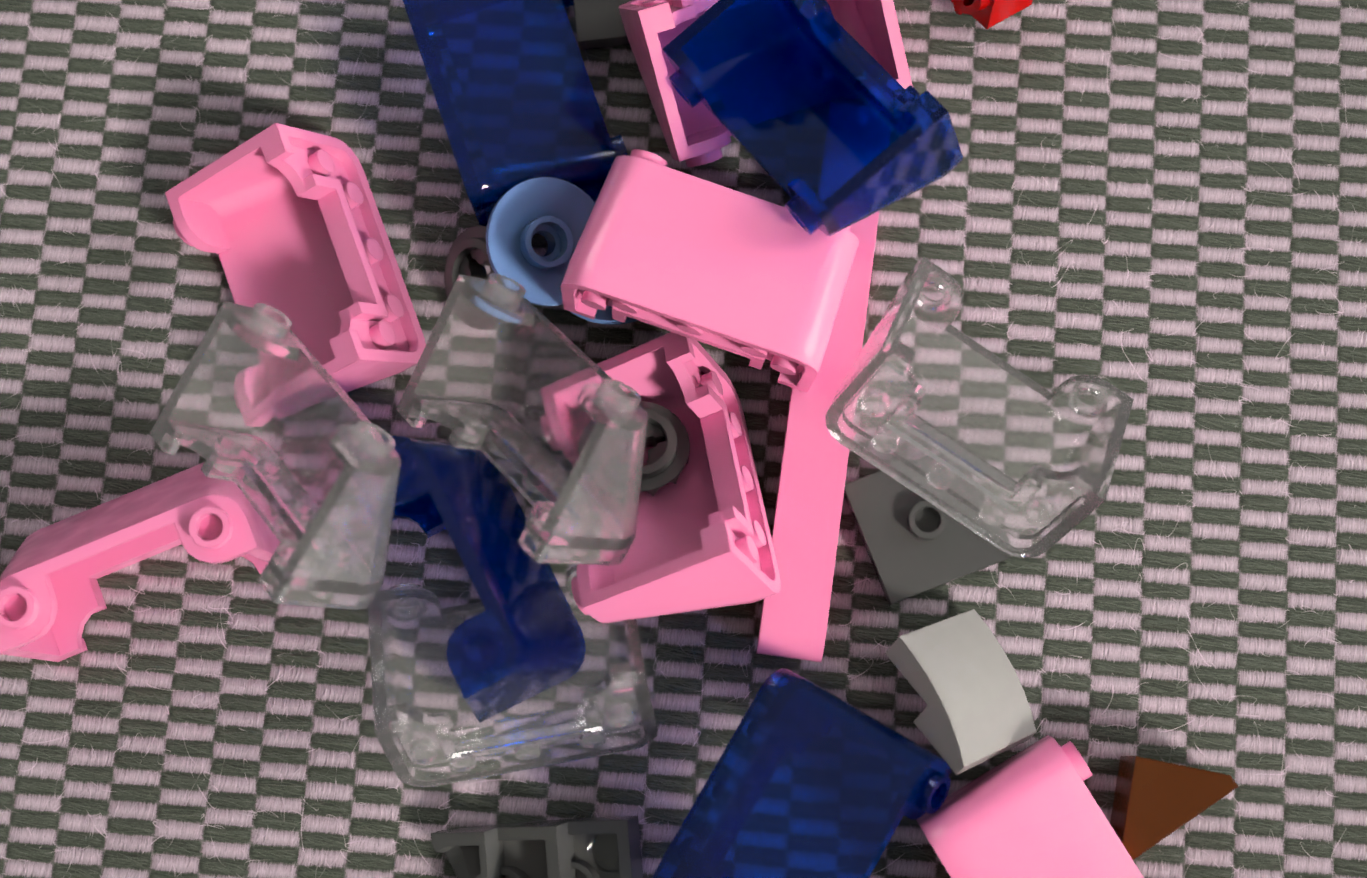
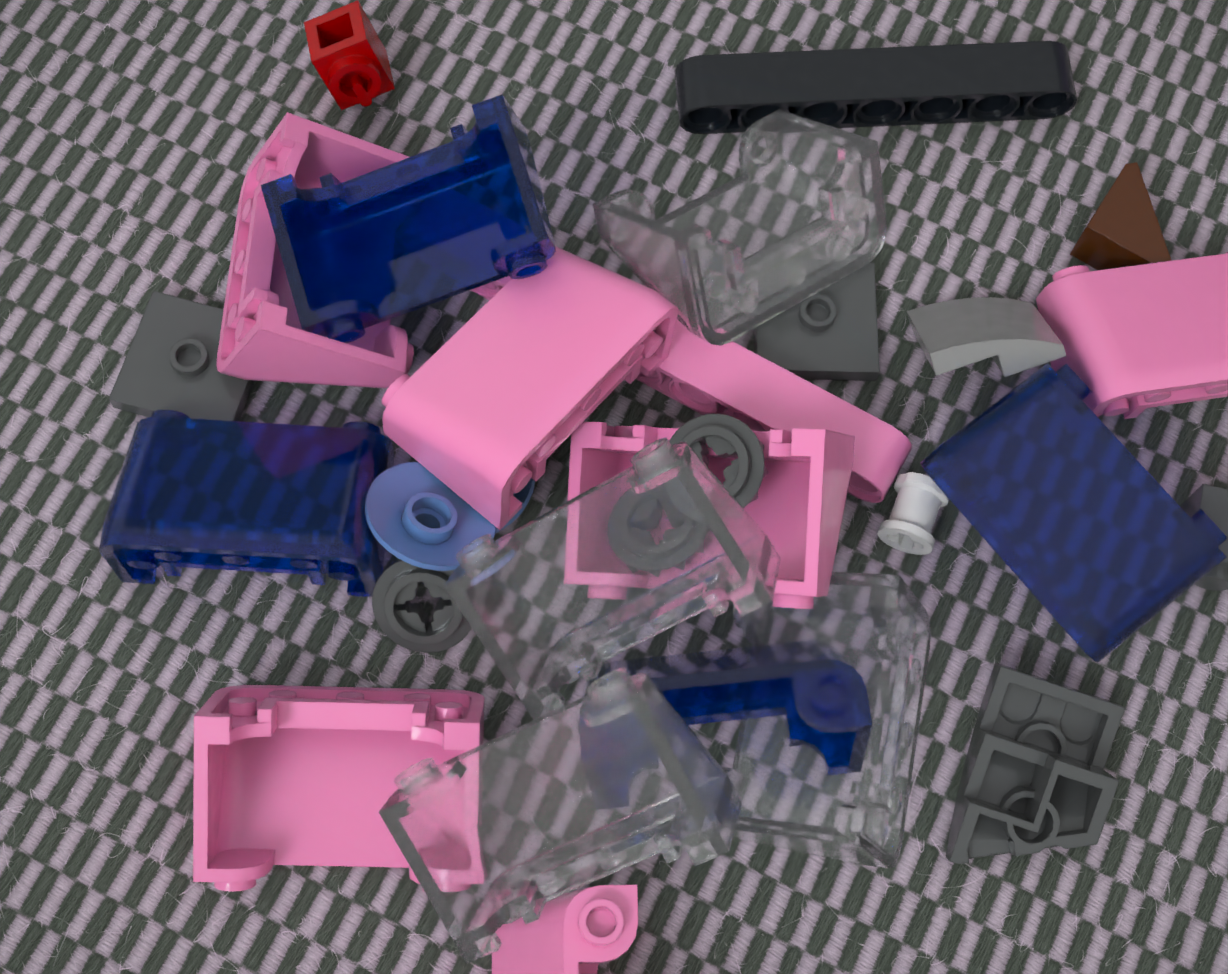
camera: 80 degrees left, 10 degrees down
none -> dark grey gear [662,414,768,520]
none -> black beam [674,41,1077,134]
none -> white bush [877,472,951,555]

